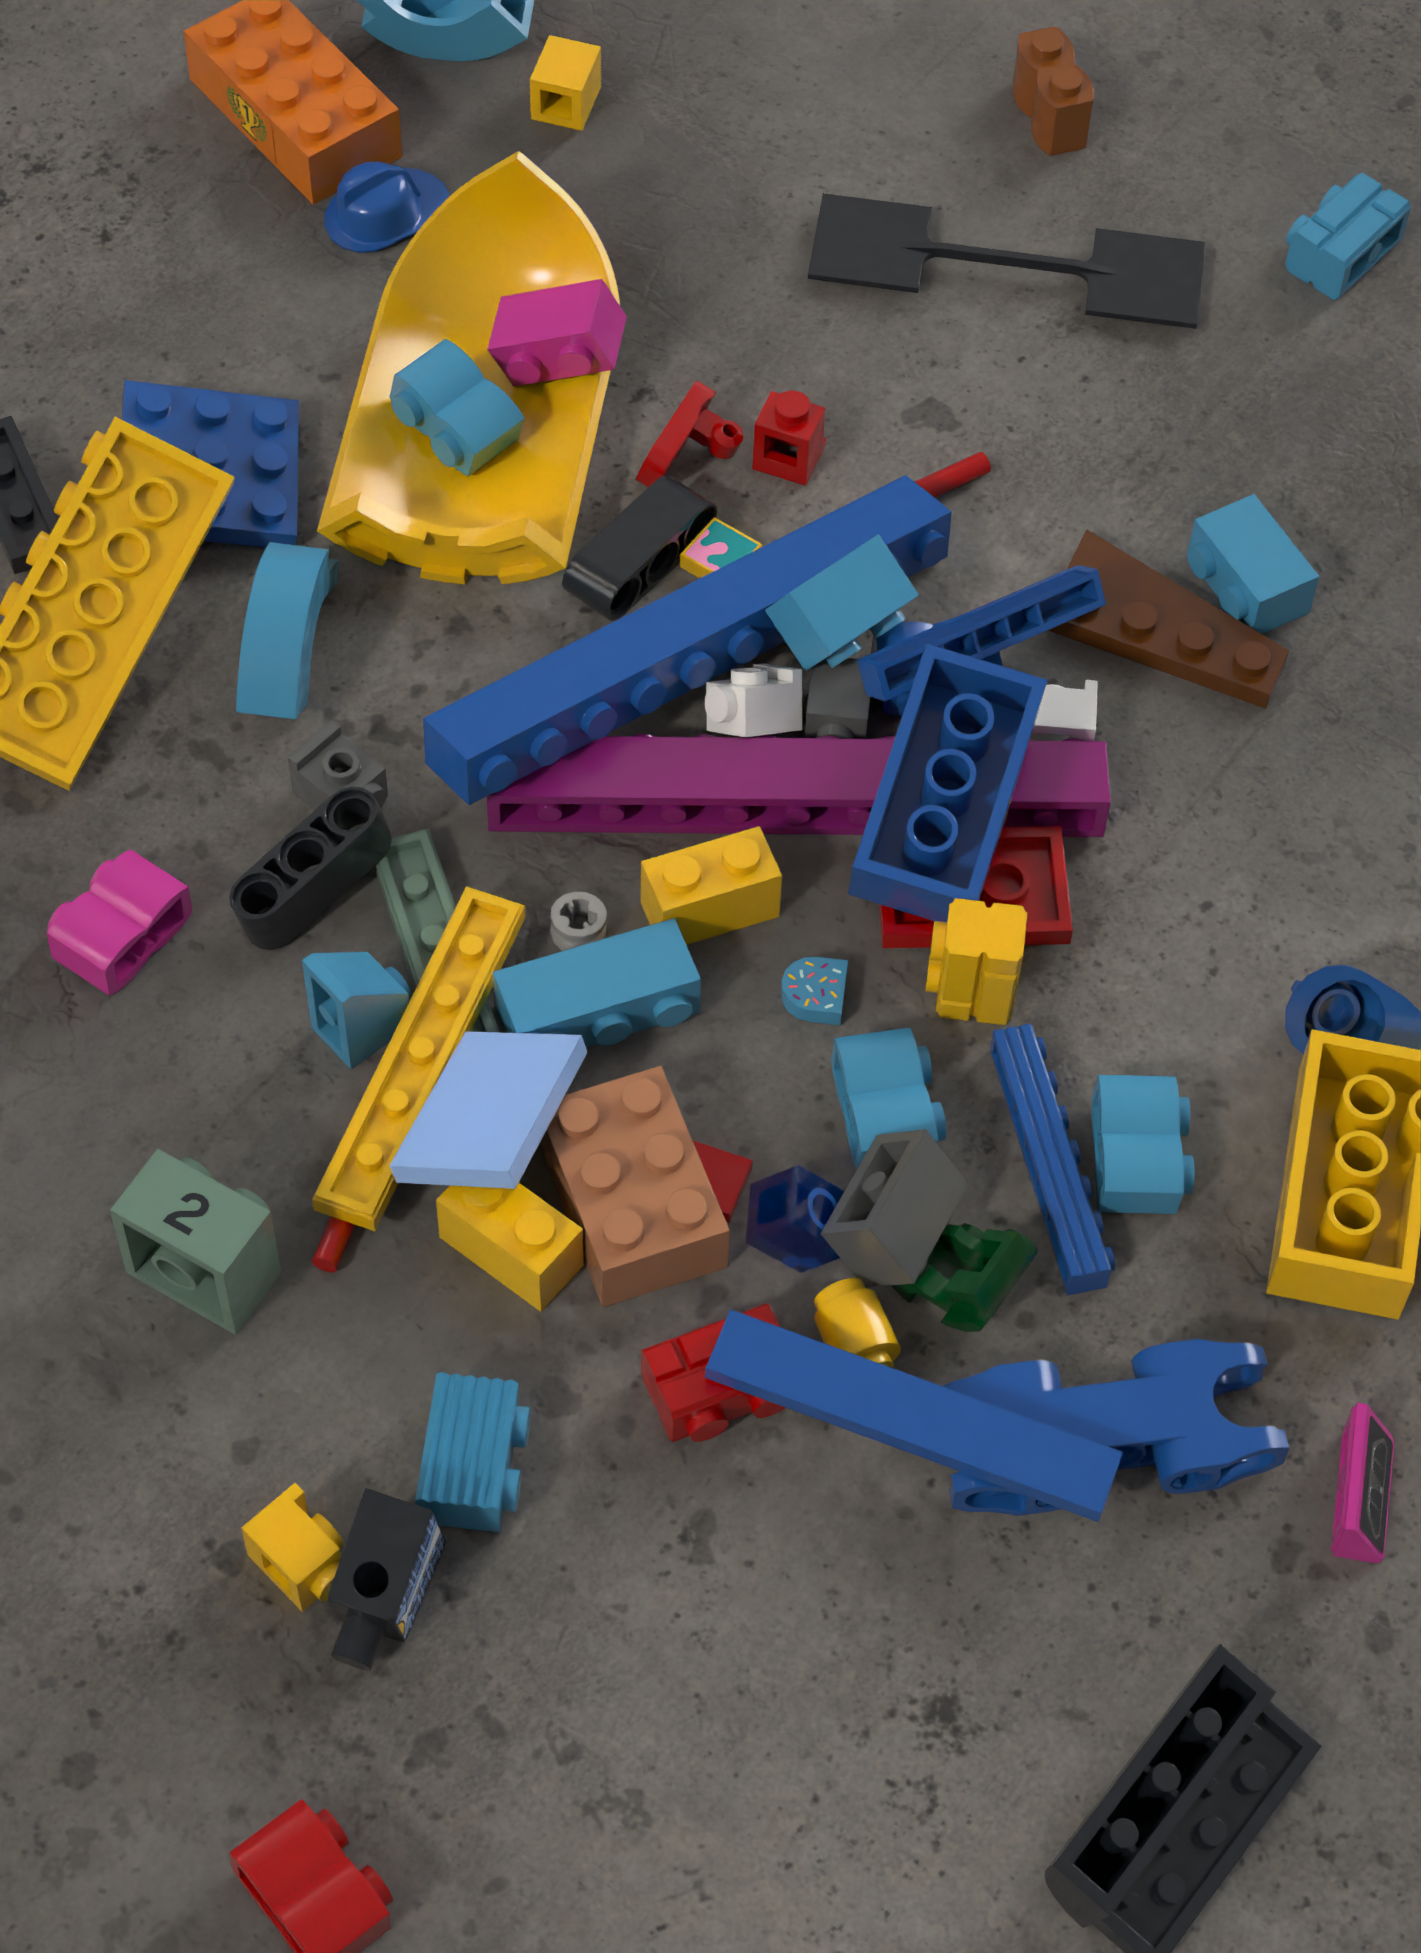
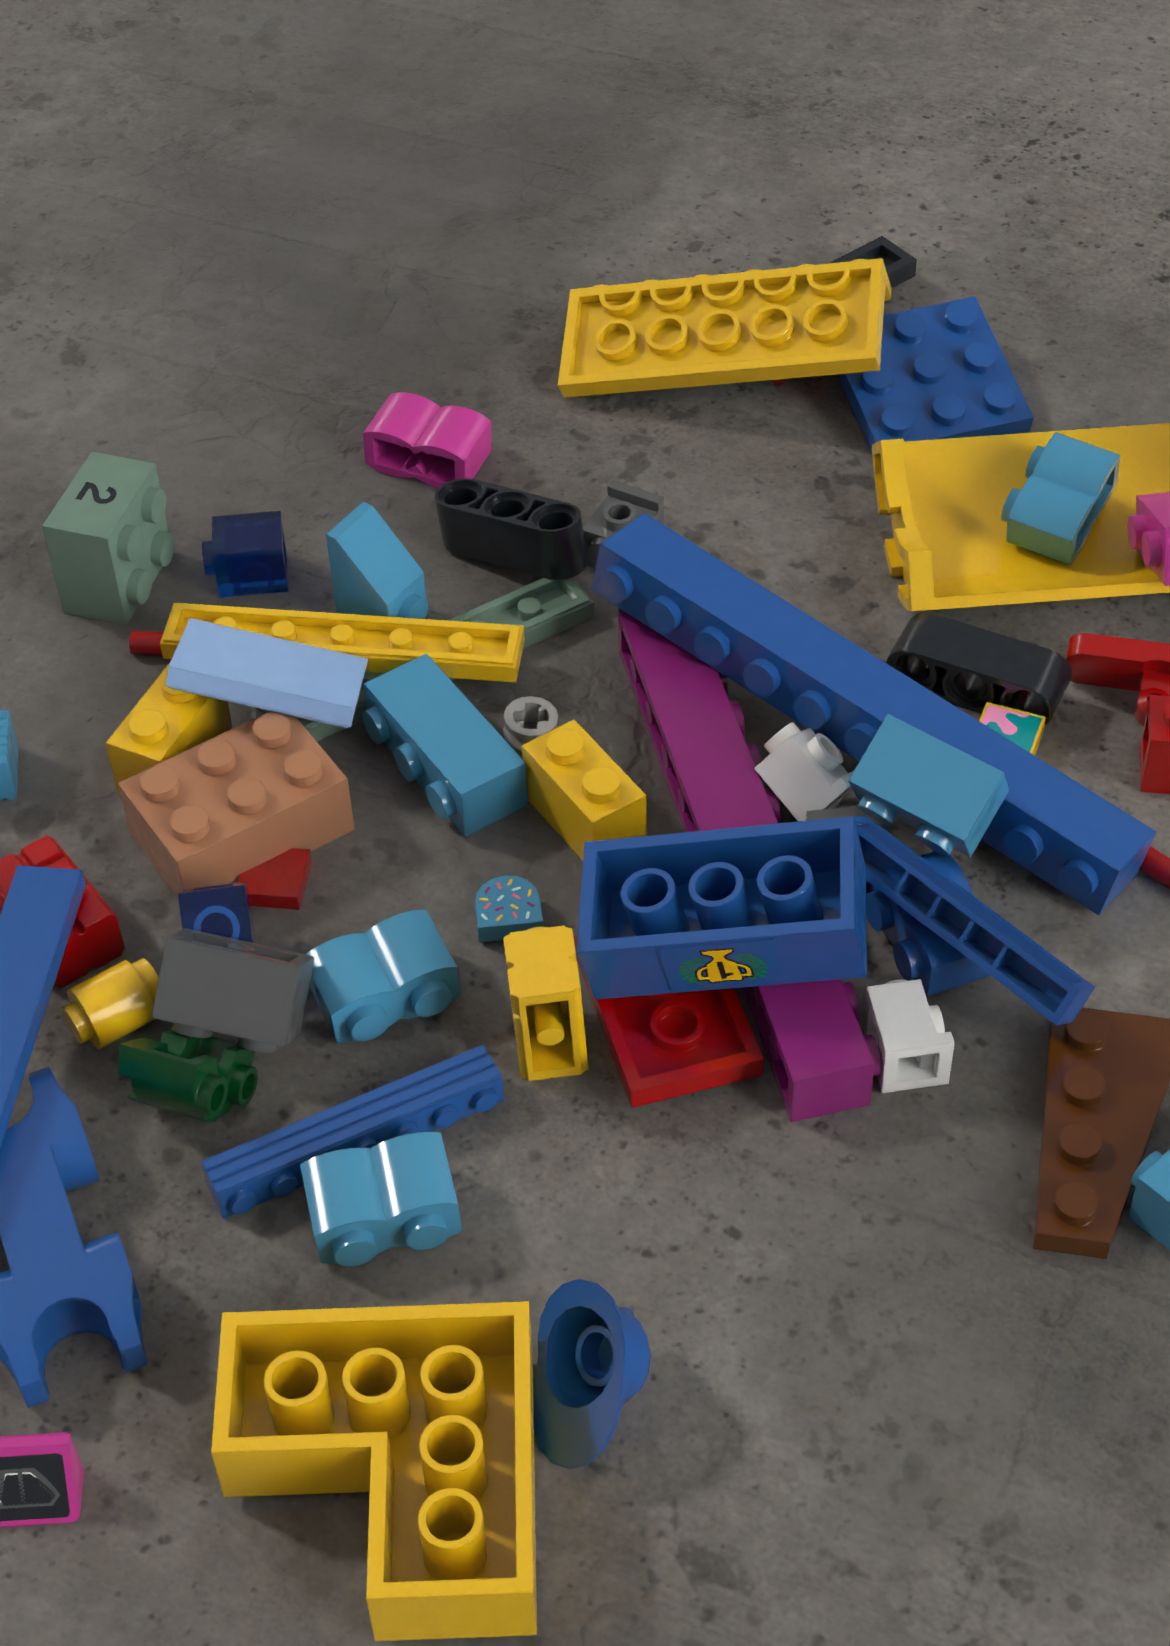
camera: 80 degrees right, 10 degrees down
dark azure arch [236,542,339,720] -> none
none -> clear blue brick [202,511,289,598]

